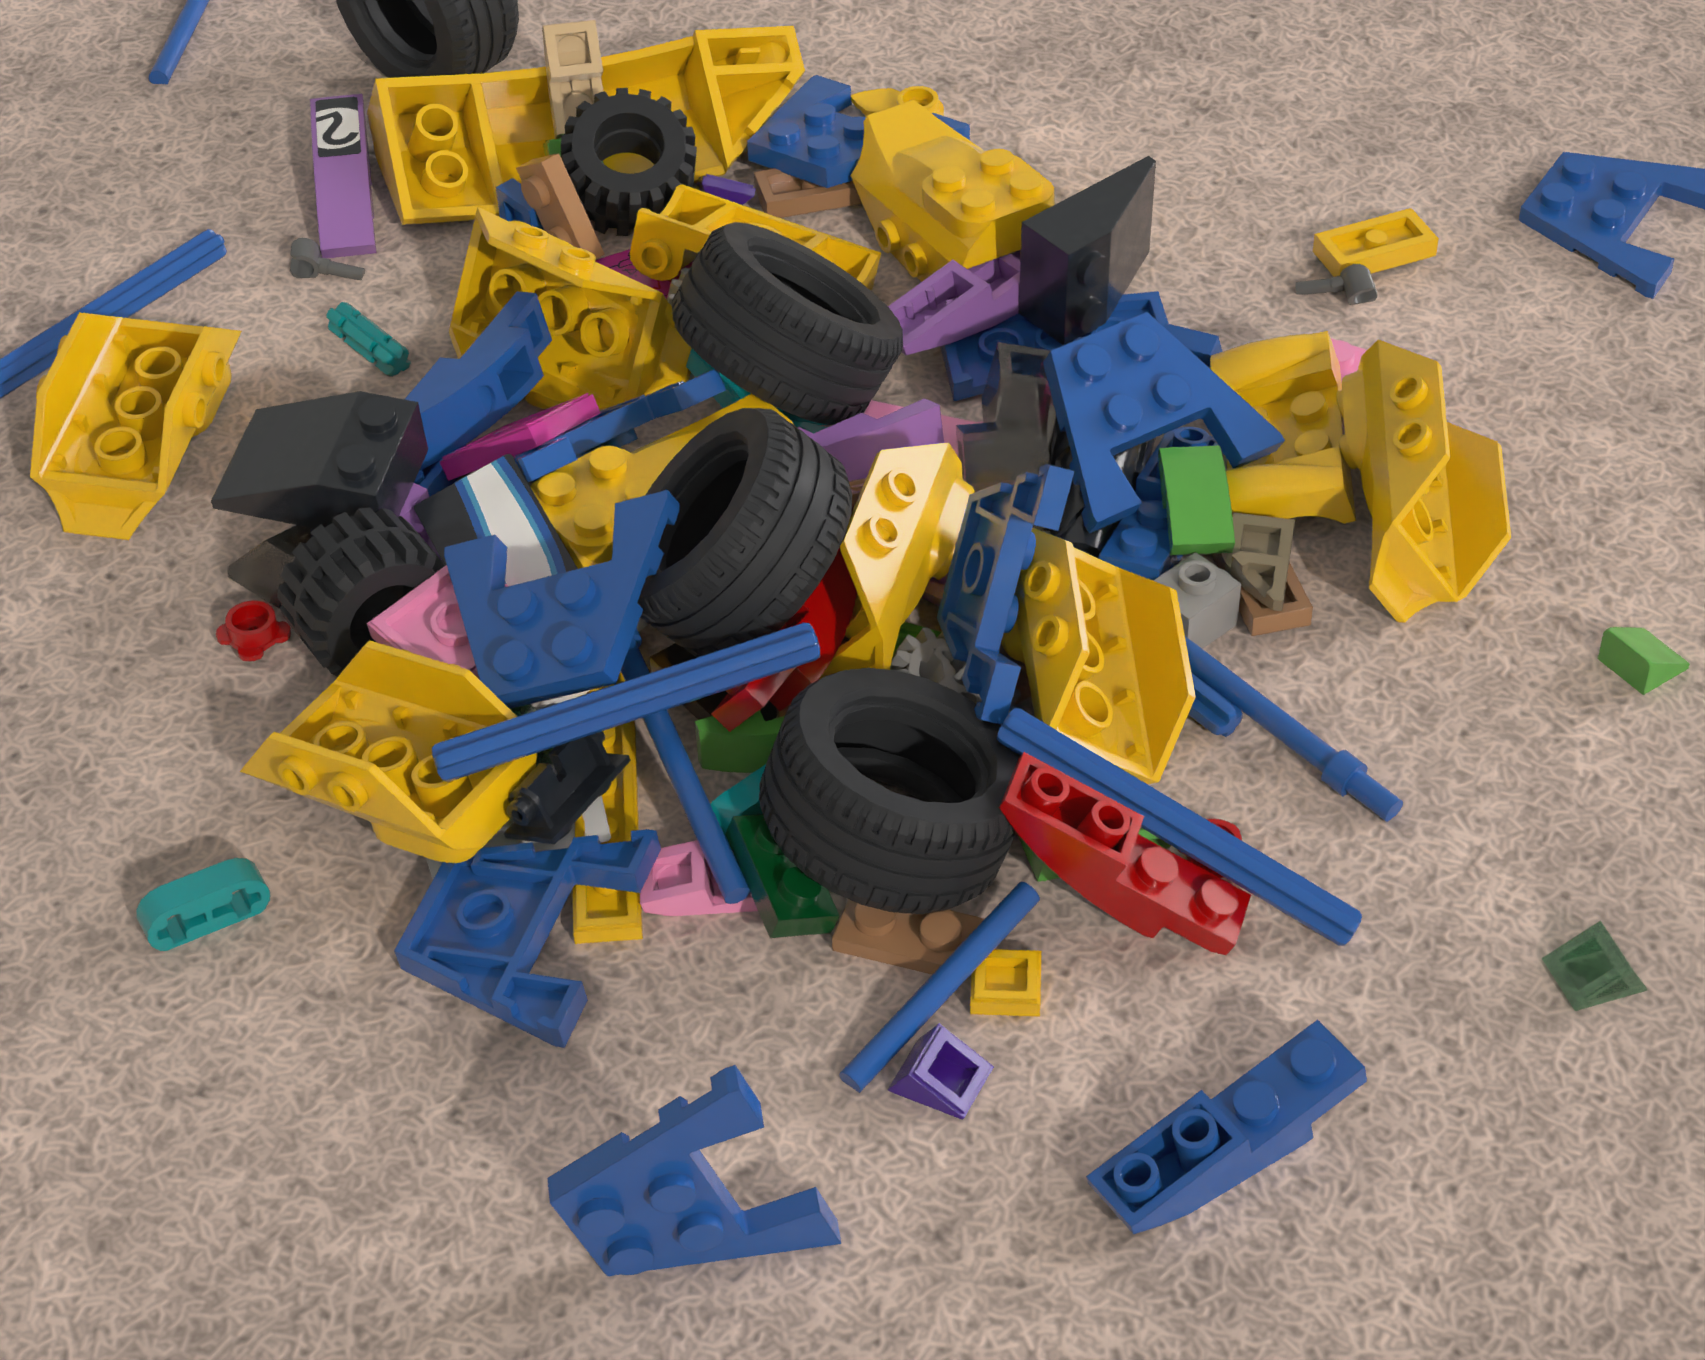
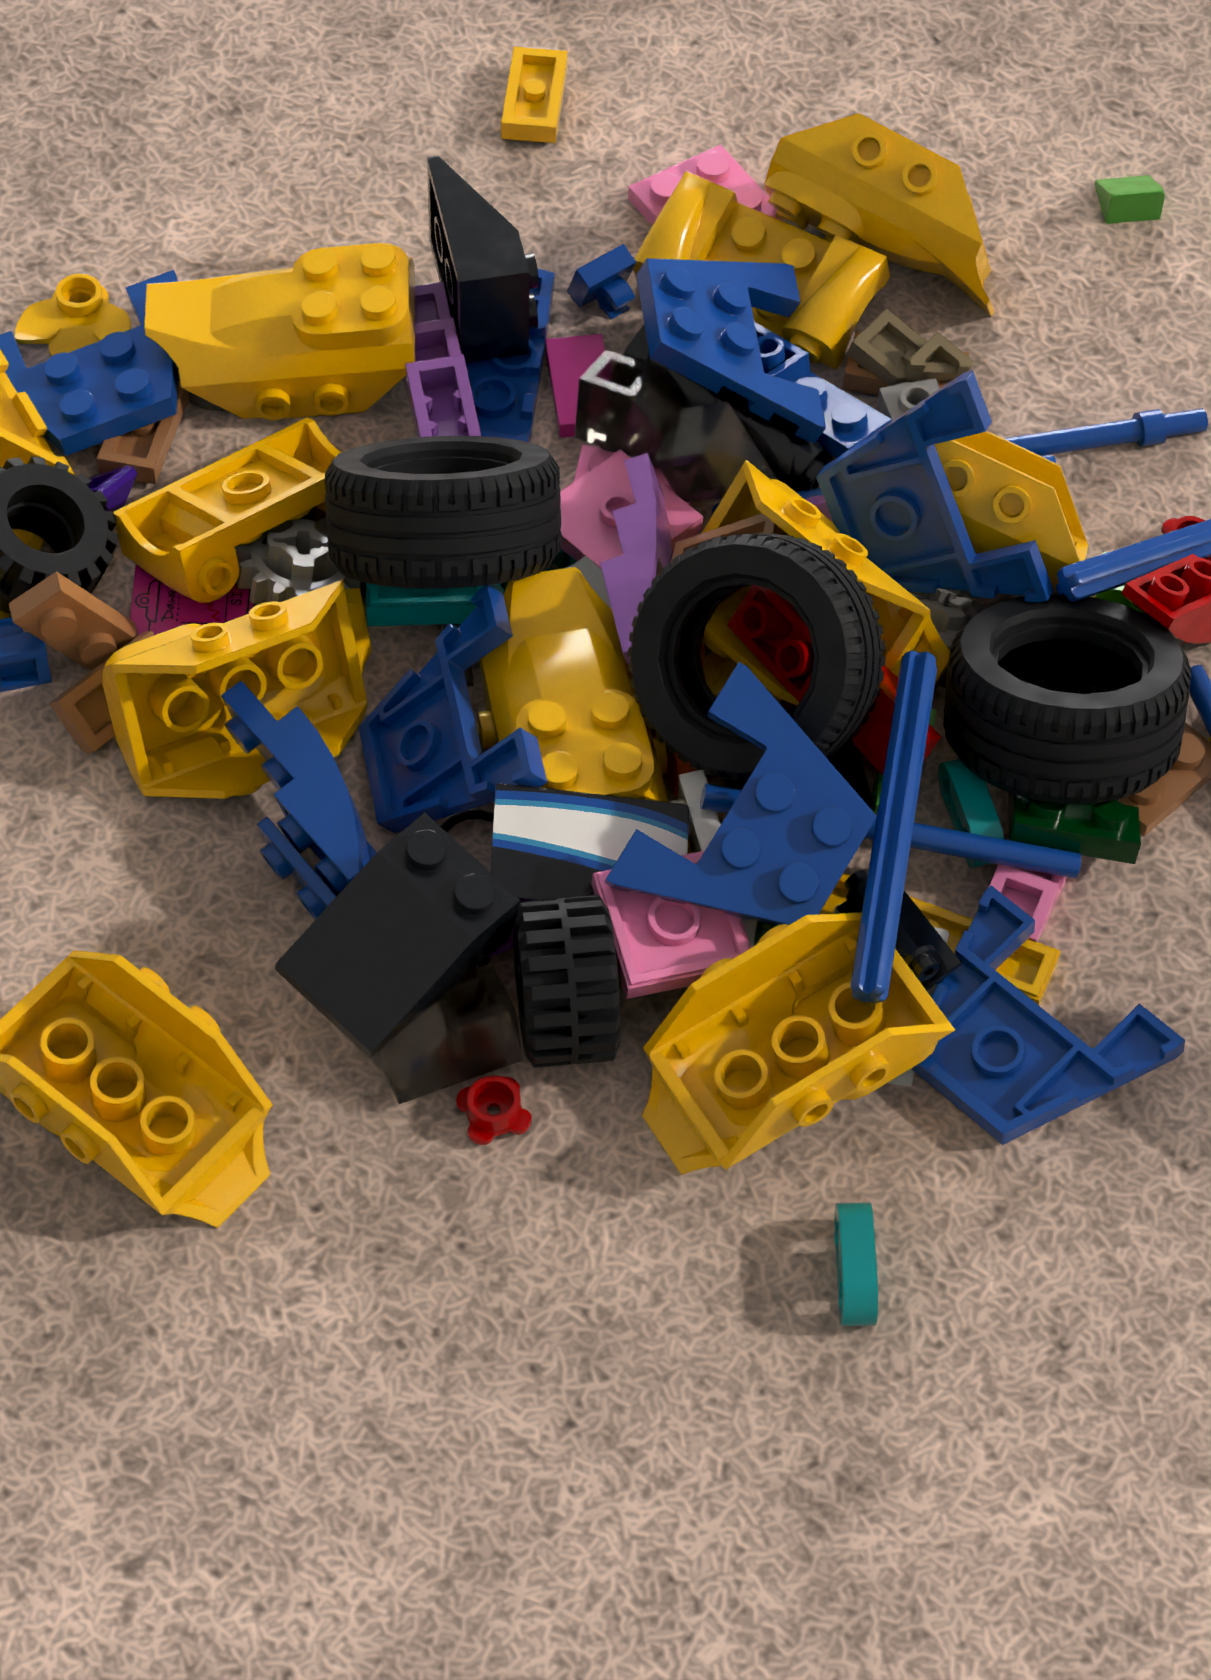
camera: 65 degrees left, 10 degrees up
teal axle [326,302,411,377] -> none
dark pink tile [440,393,601,481] -> none
bright green slope [1158,445,1235,555] -> none
dark grey hand [1296,264,1378,305] -> none

